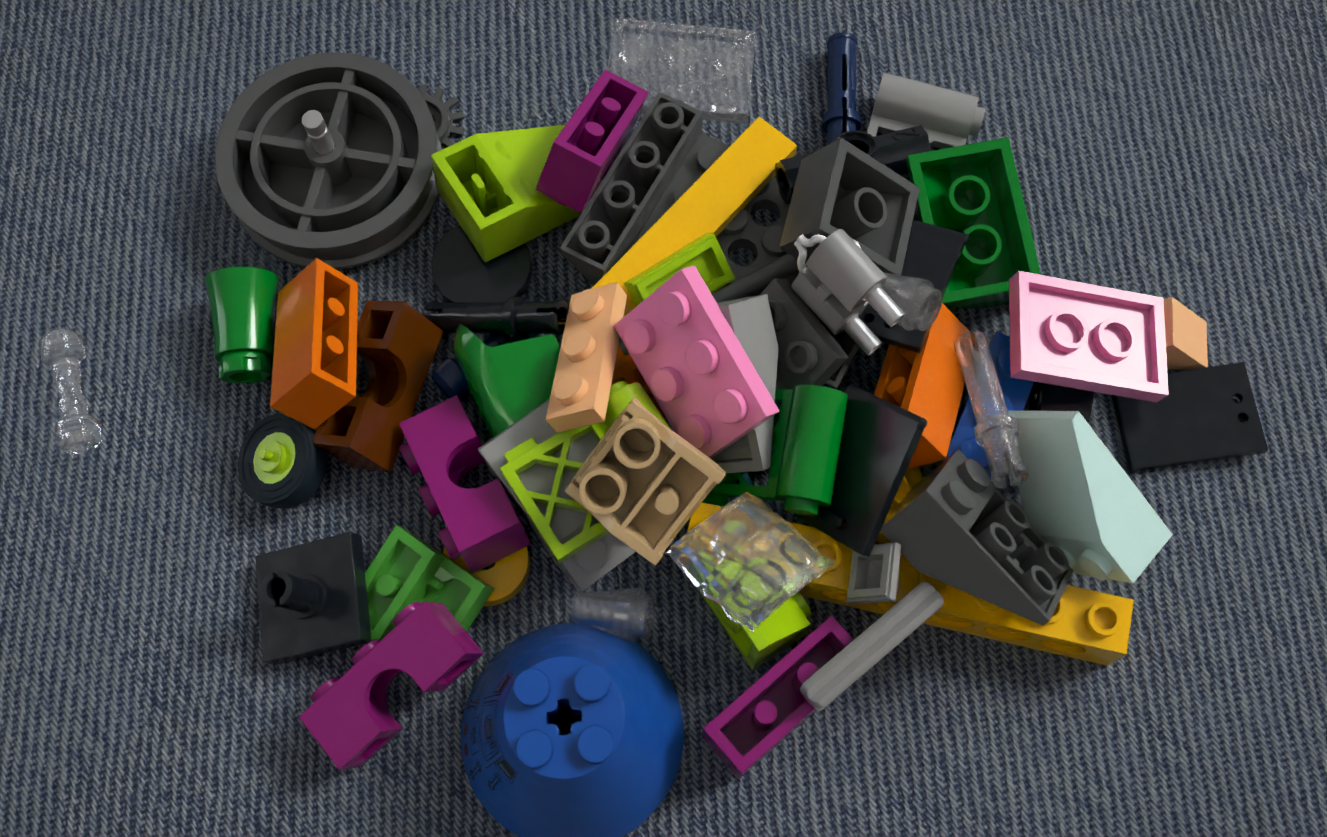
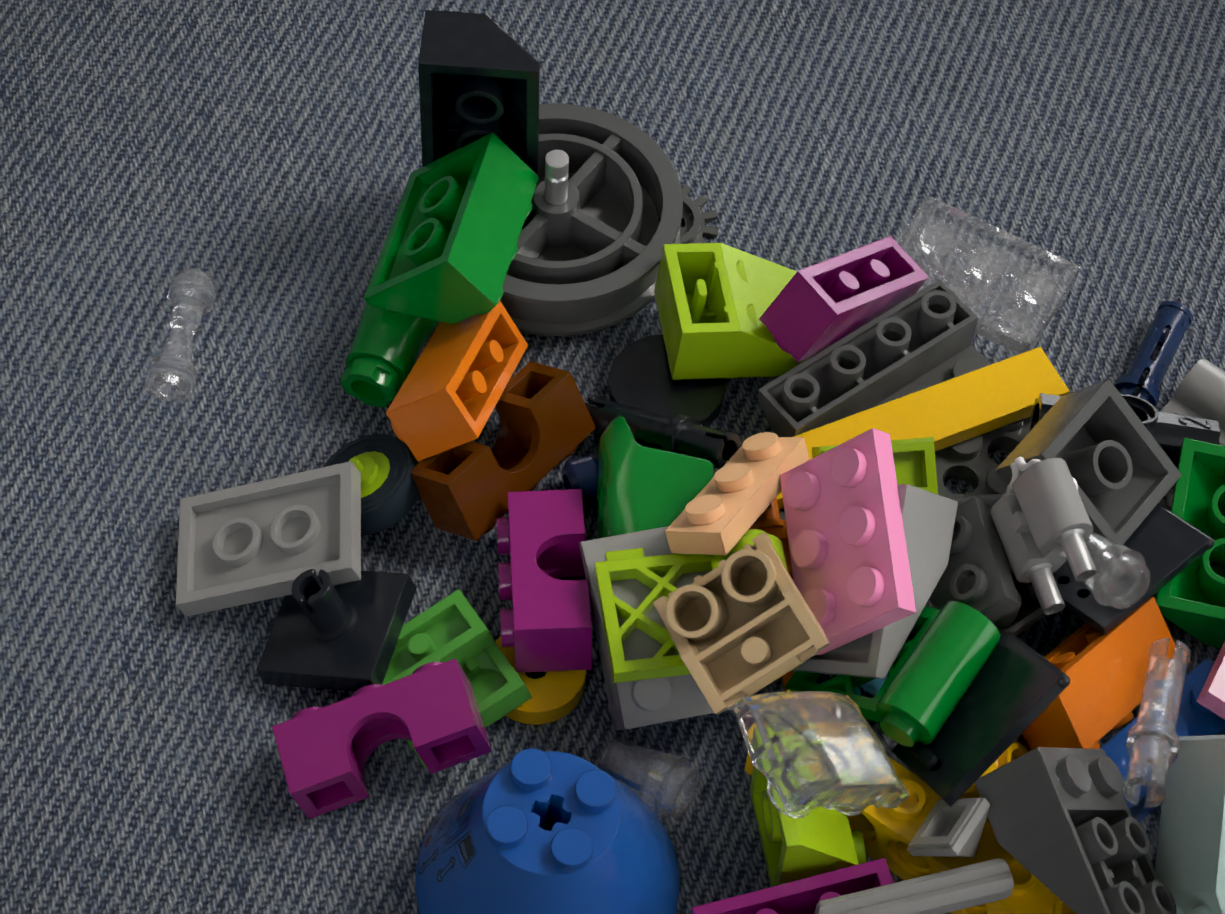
camera: 20 degrees right, 15 degrees down
none -> light grey plate [176,461,361,617]
none -> green slope [364,132,539,324]
none -> black slope [418,10,540,187]

